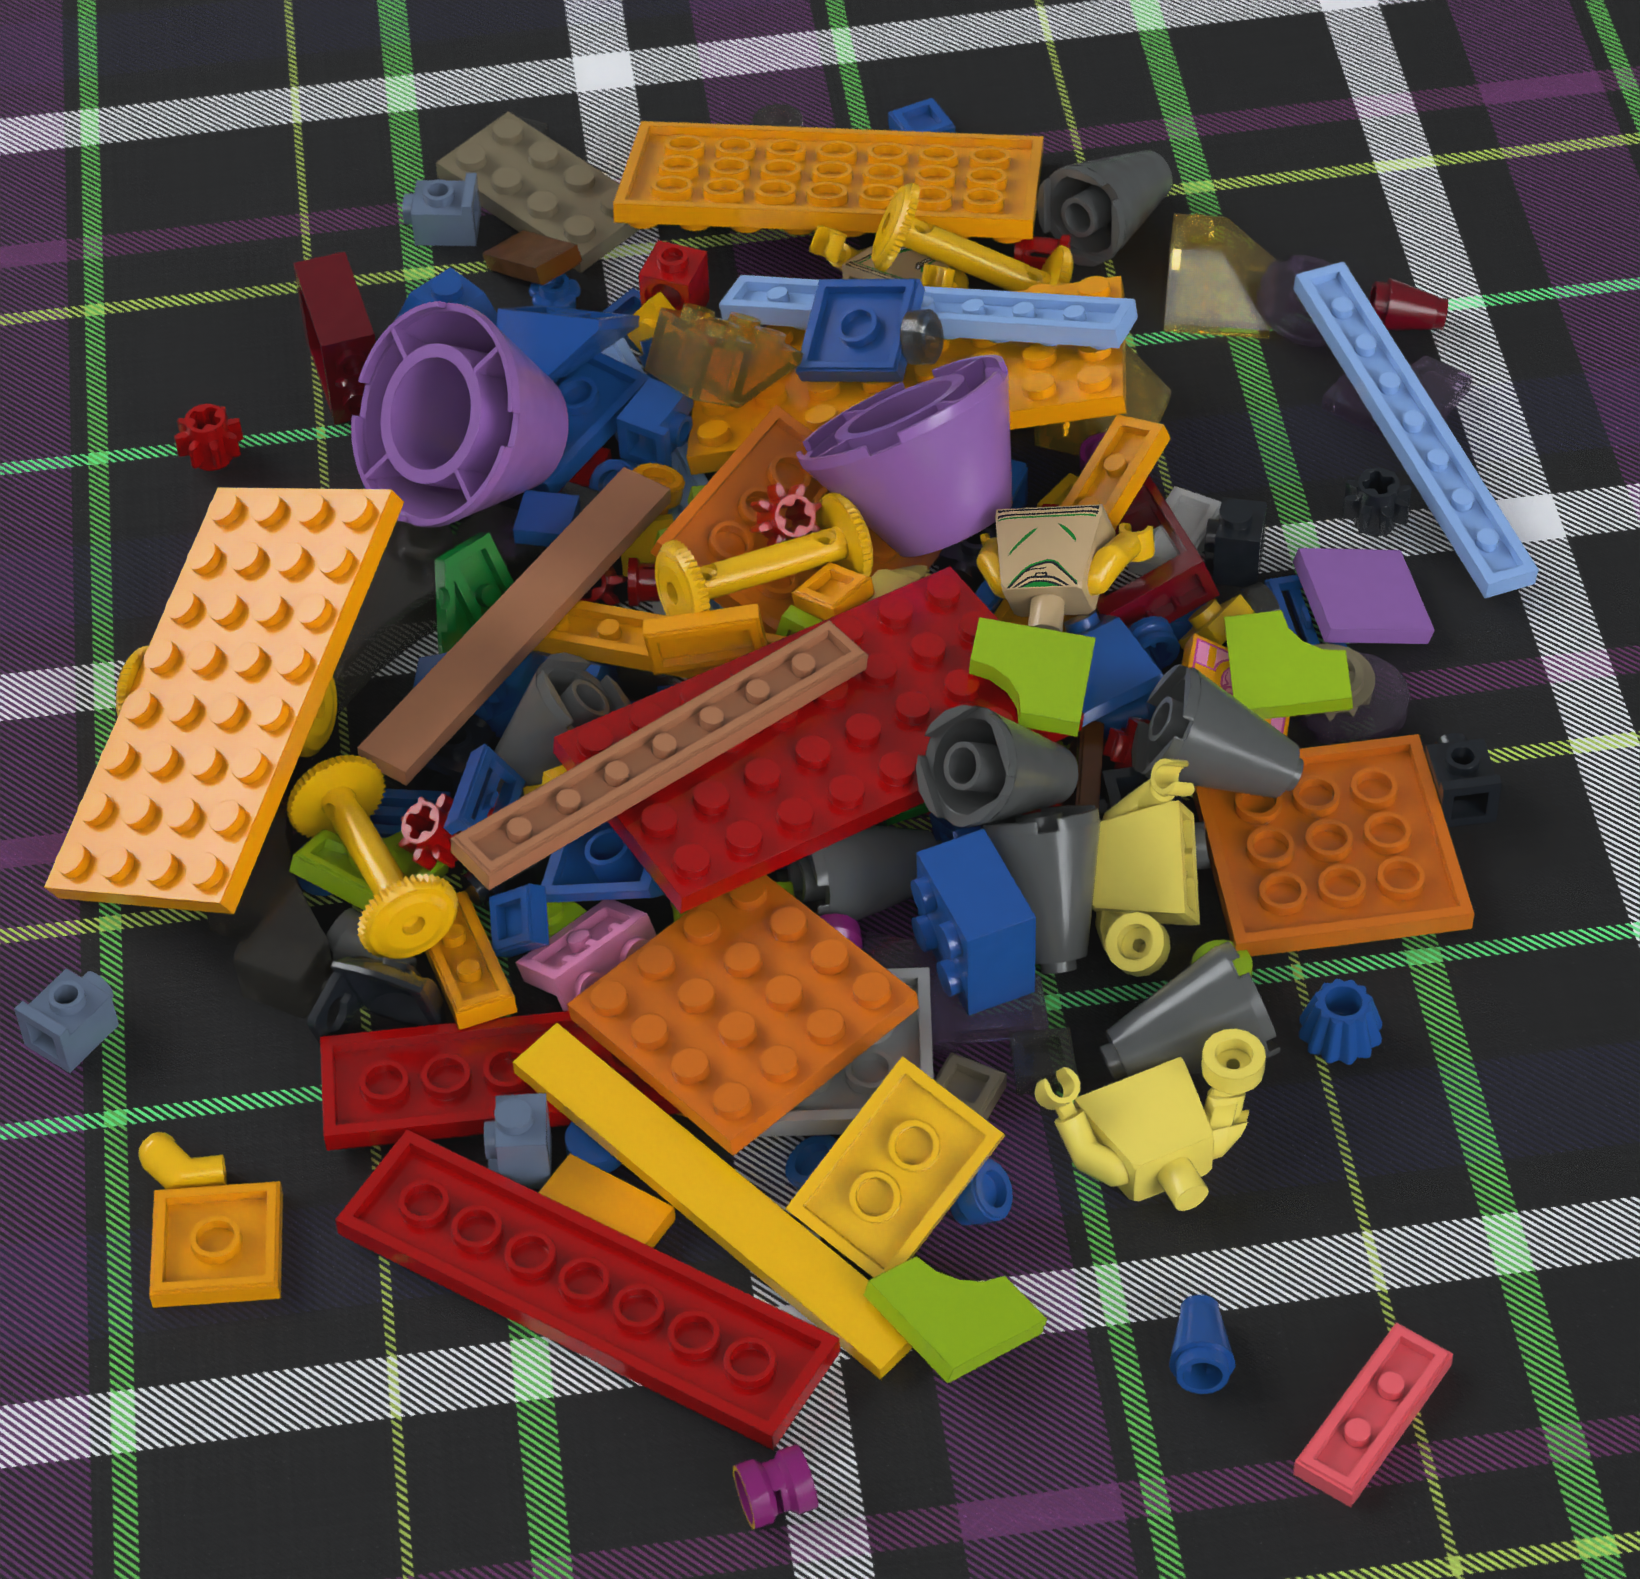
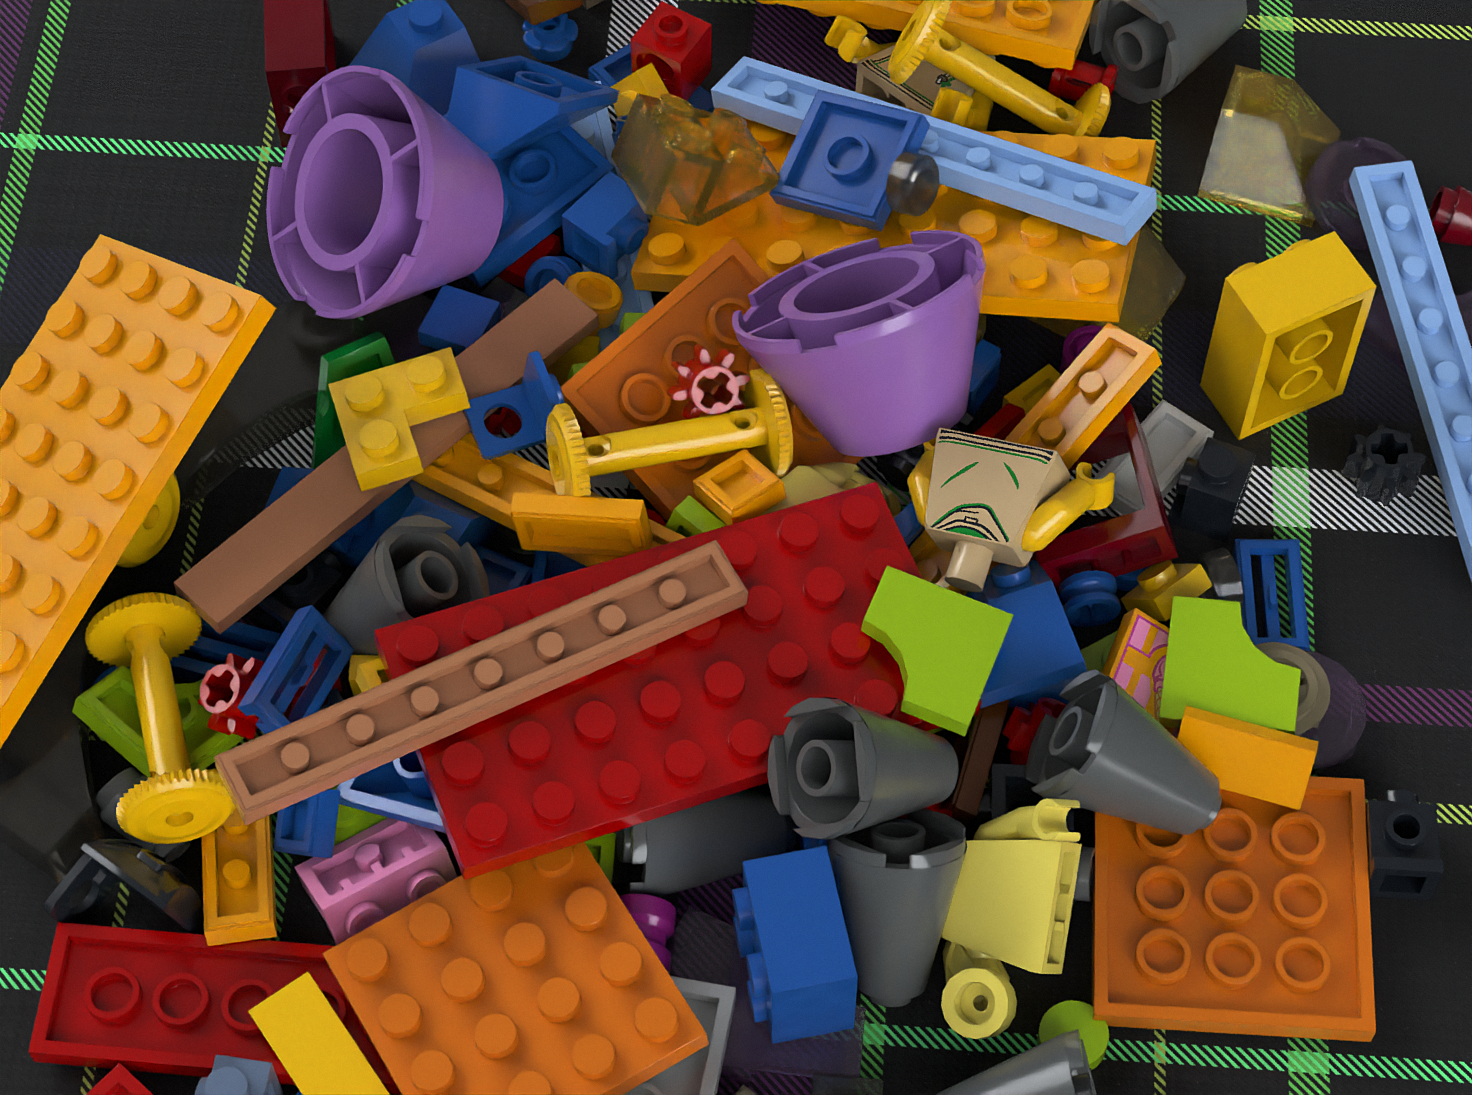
camera: 10 degrees right, 10 degrees up
red gear [174,404,243,471] -> none
medium lavender tile [1293,548,1434,644] -> none
none -> yellow plate [328,347,471,492]
none -> blue bracket [463,351,564,460]
none -> light orange tile [1177,705,1319,810]
none -> yellow brick [1200,231,1377,440]

